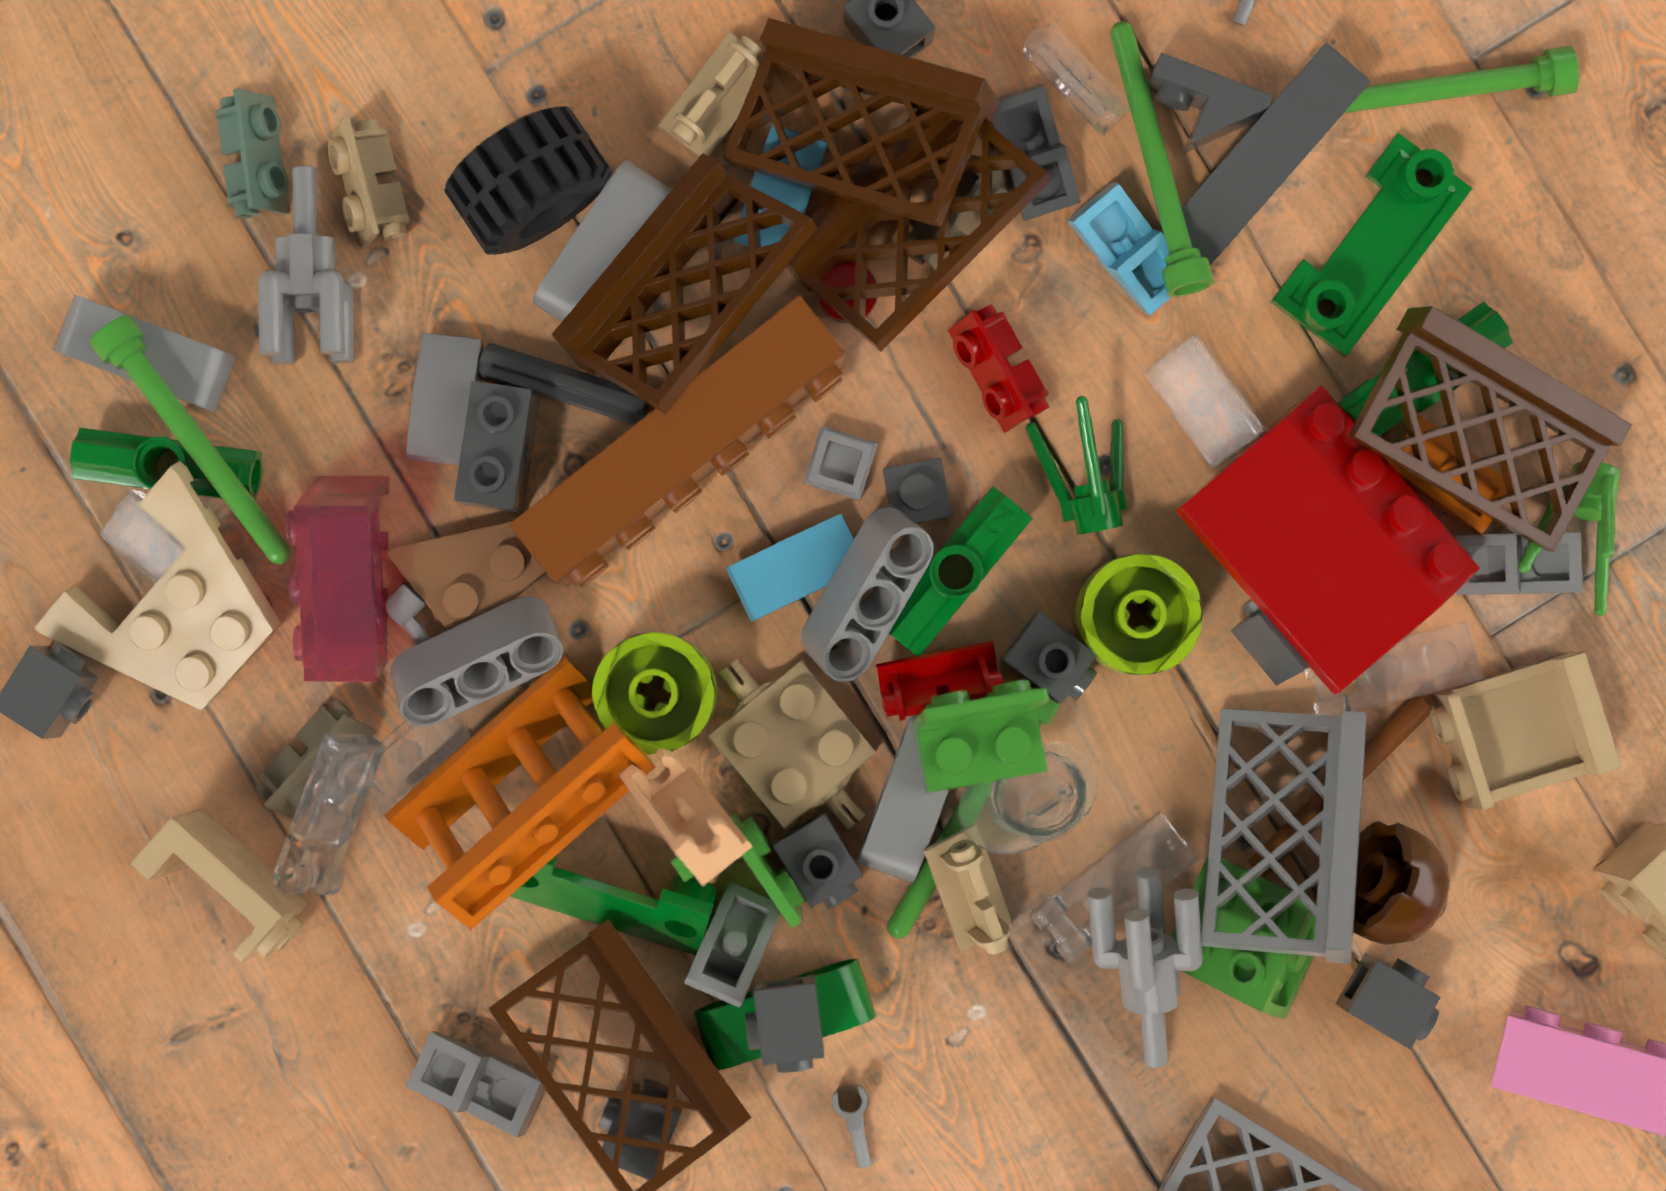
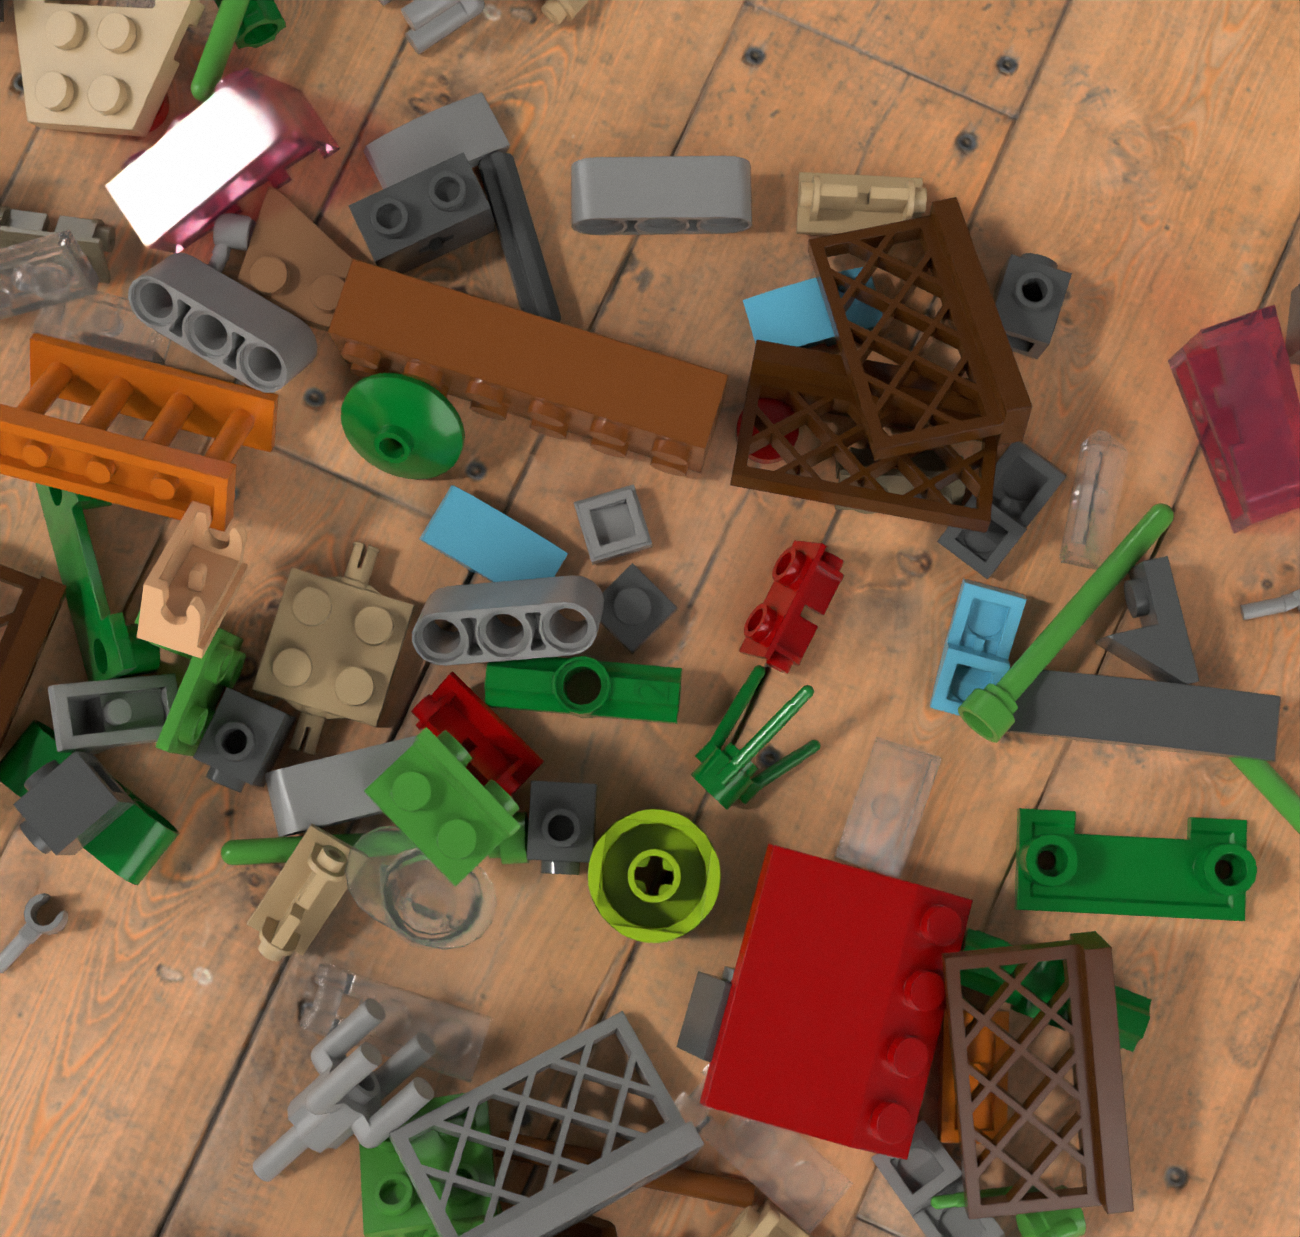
camera: 55 degrees right, 5 degrees down
black tyre [444,106,612,255] -> none
reddish brown fence [551,153,817,414] -> none
lime brick [592,632,717,754] -> none
none -> green dish [341,373,465,480]

